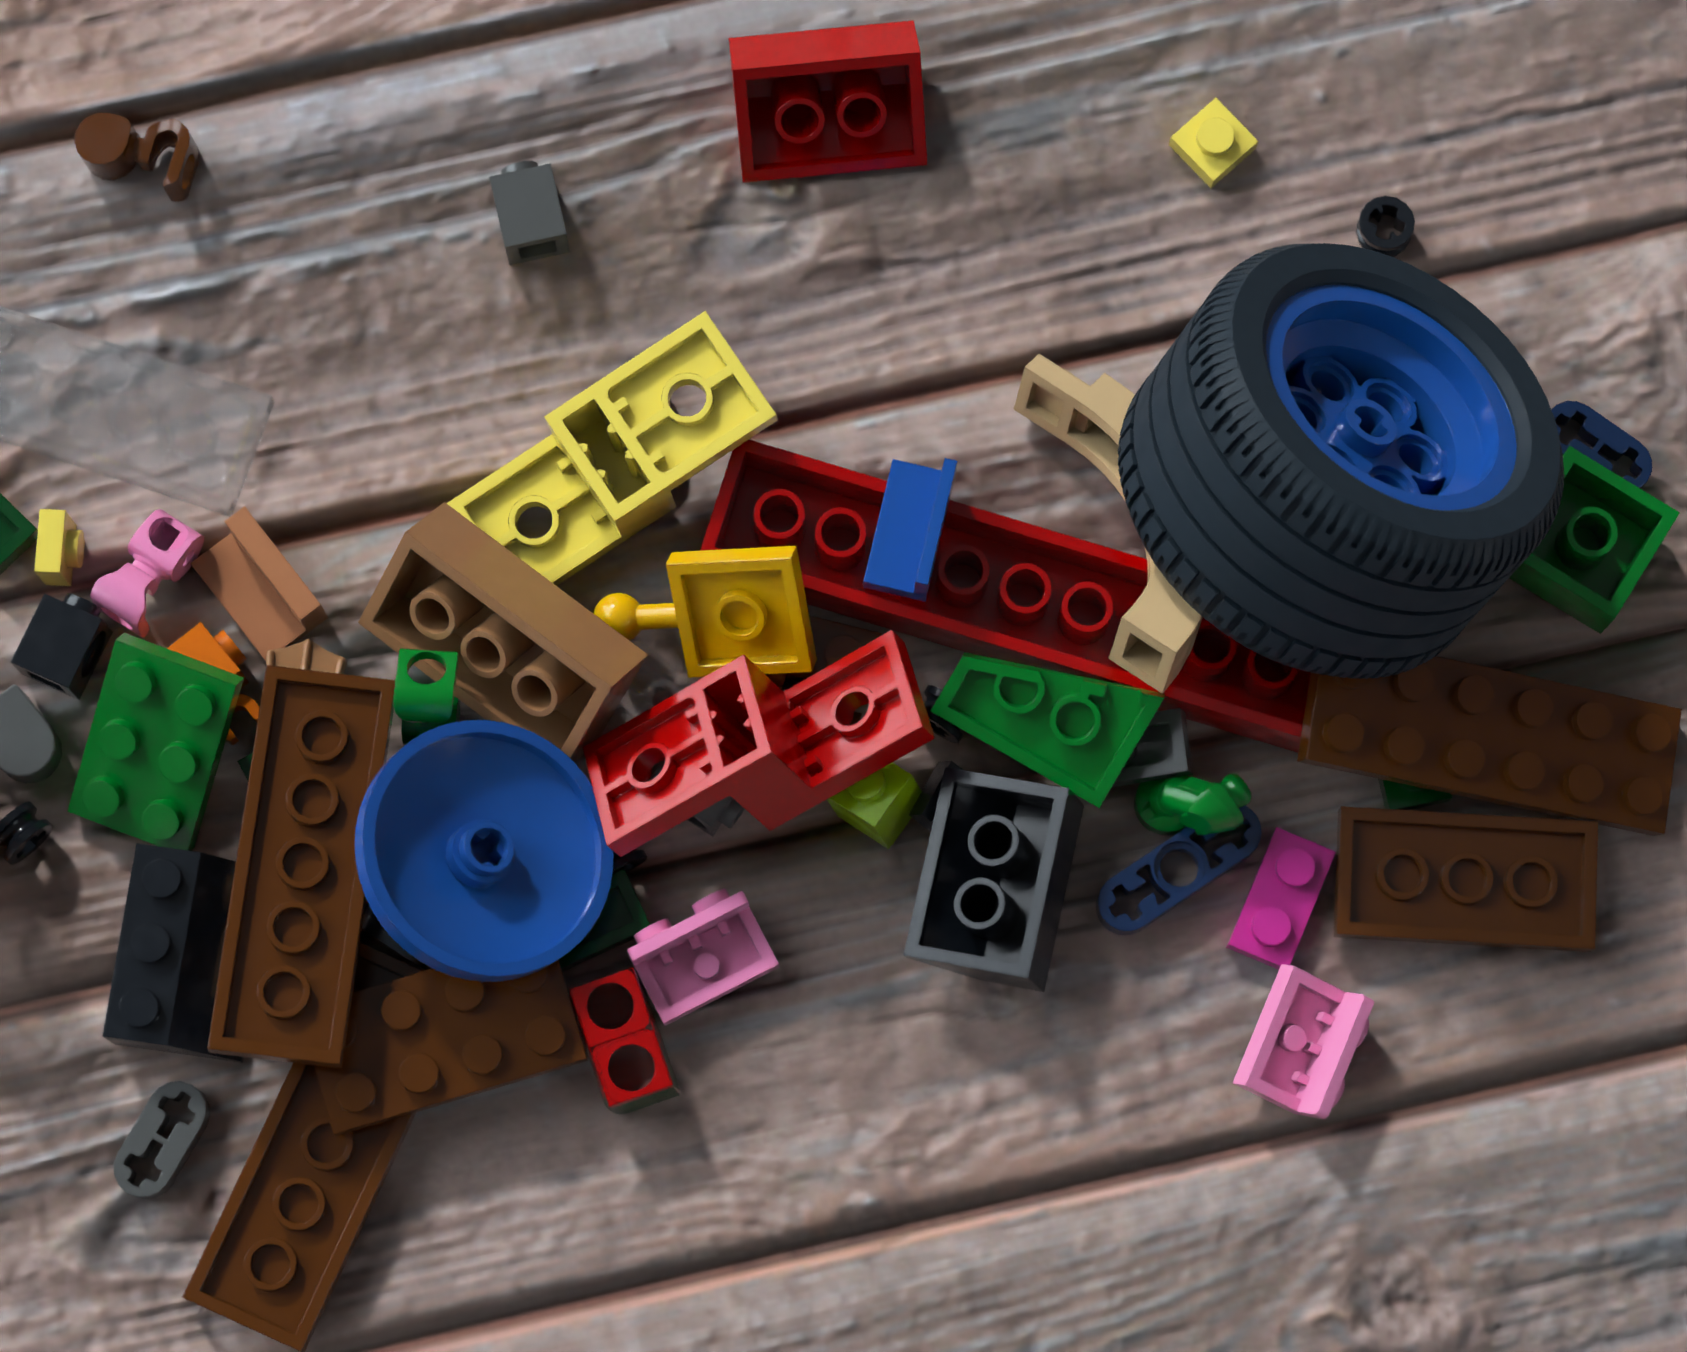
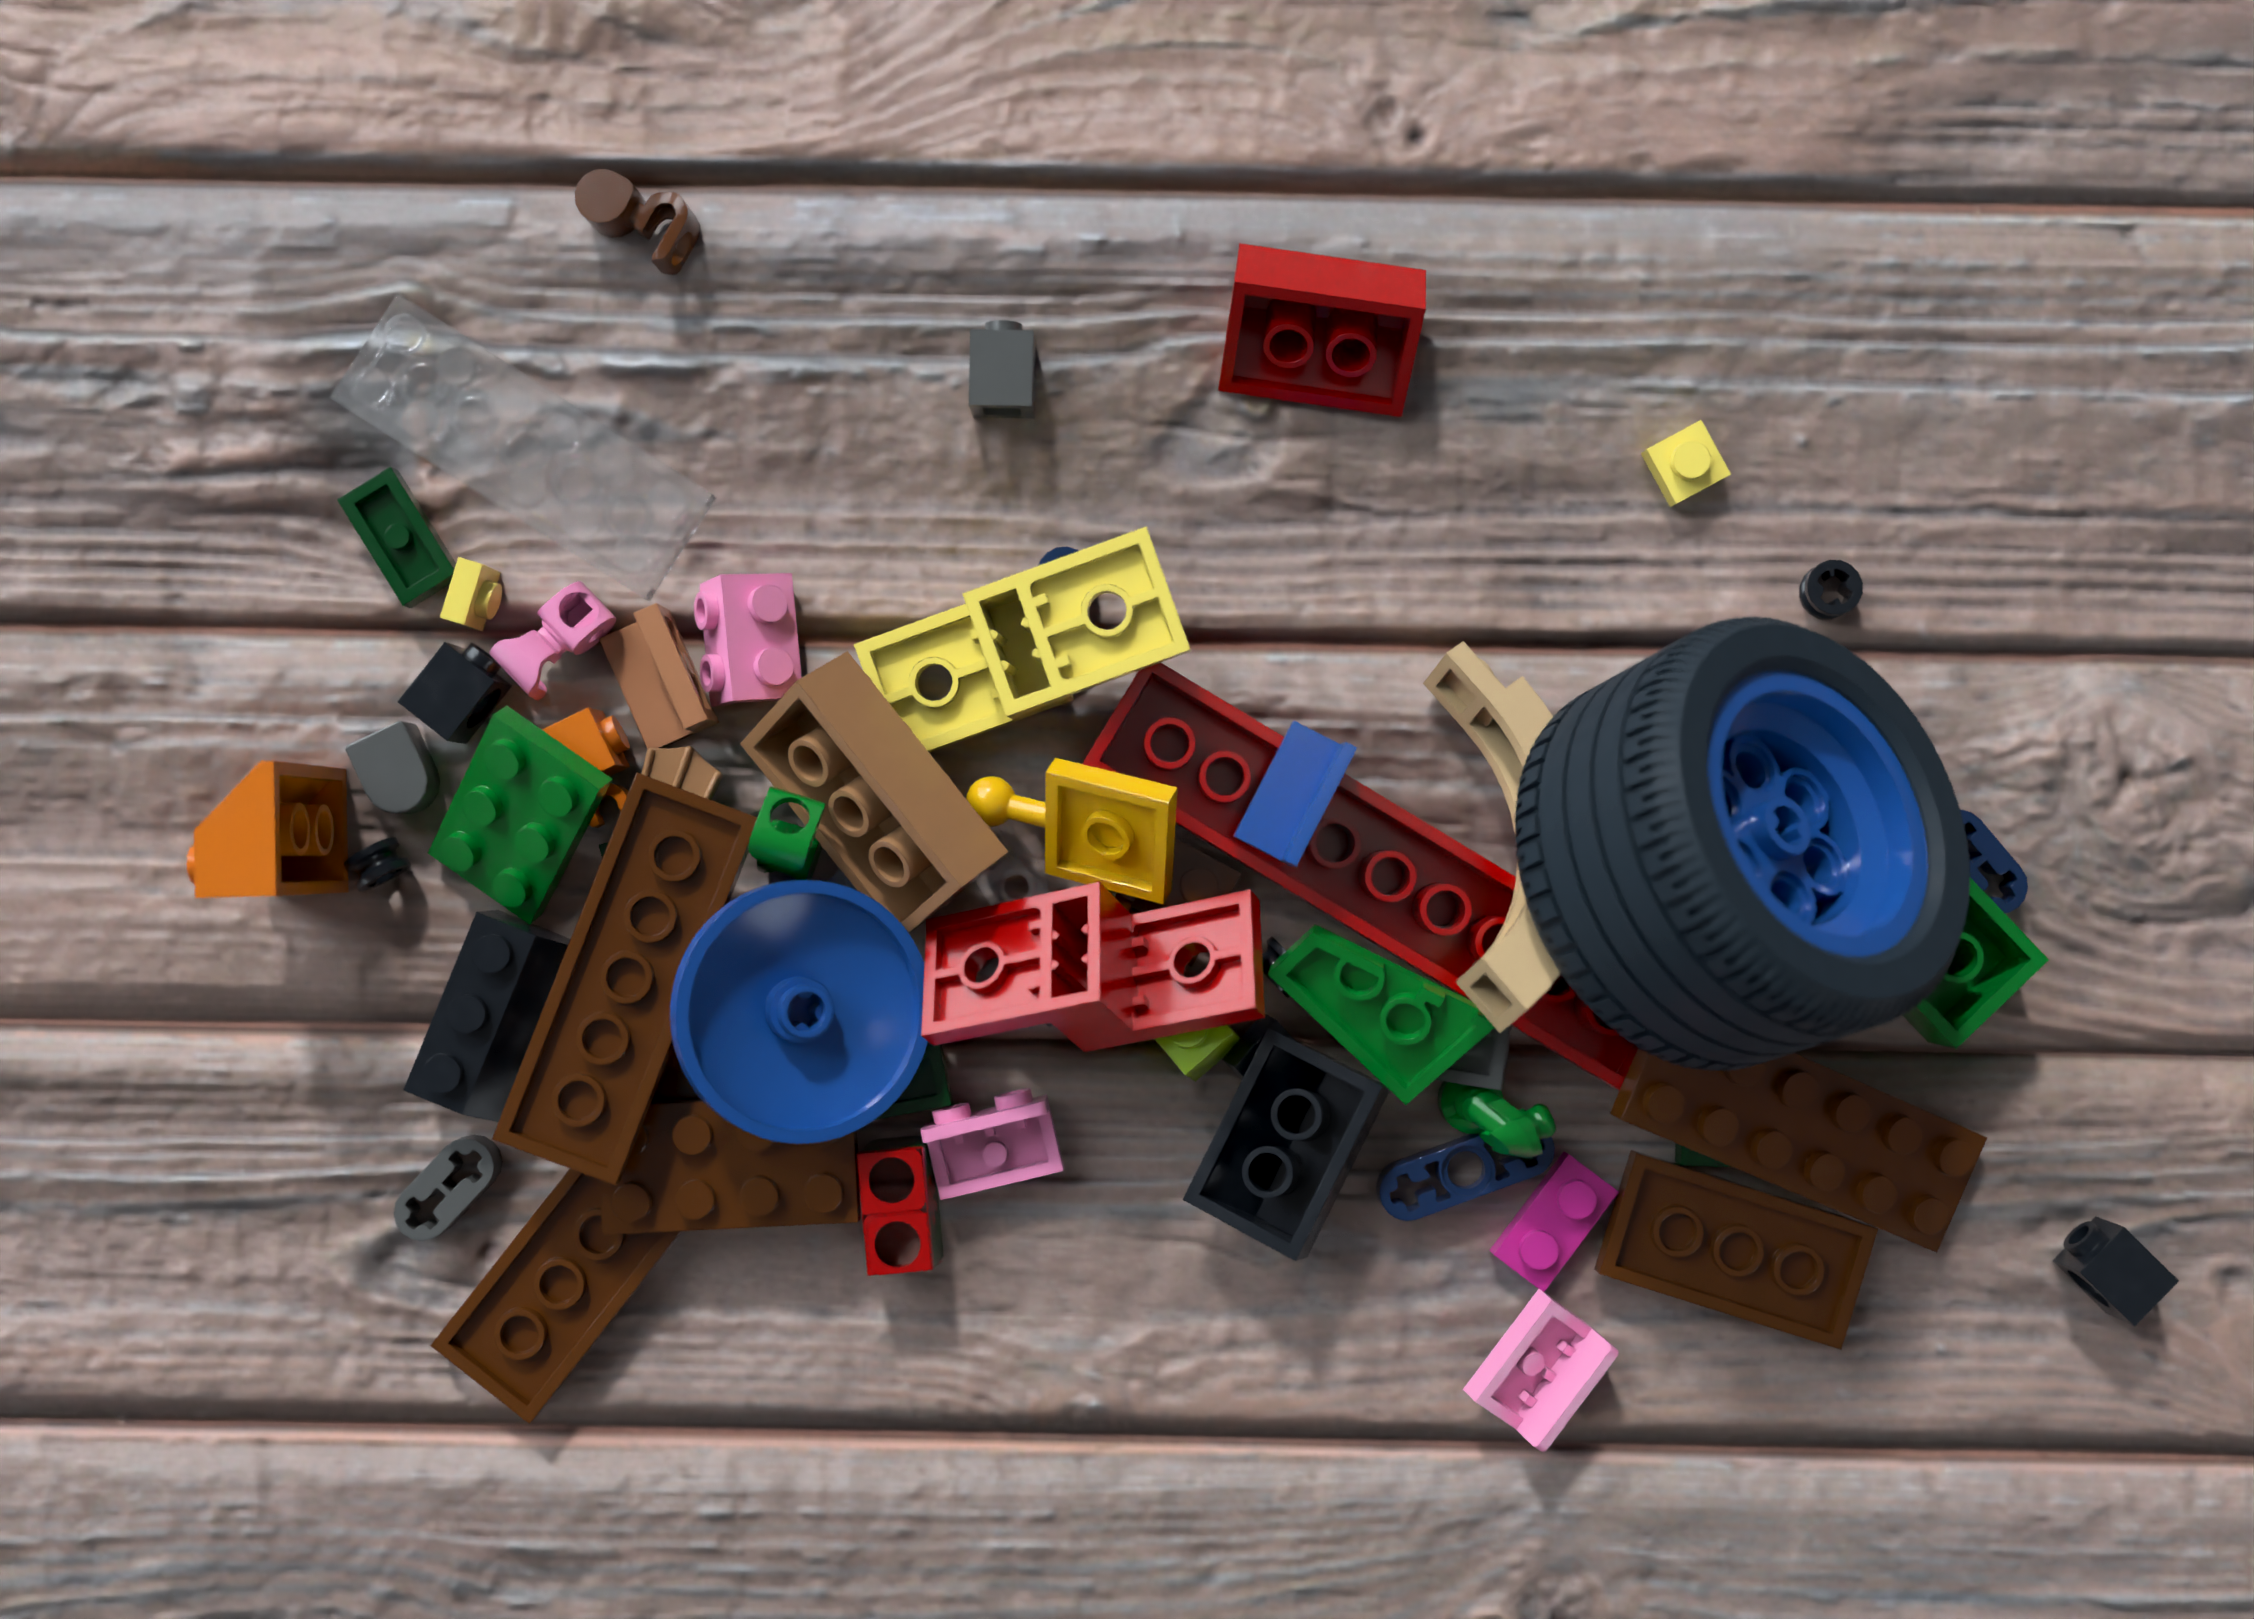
camera: 15 degrees right, 10 degrees up
none -> bright pink bracket [694,573,802,707]

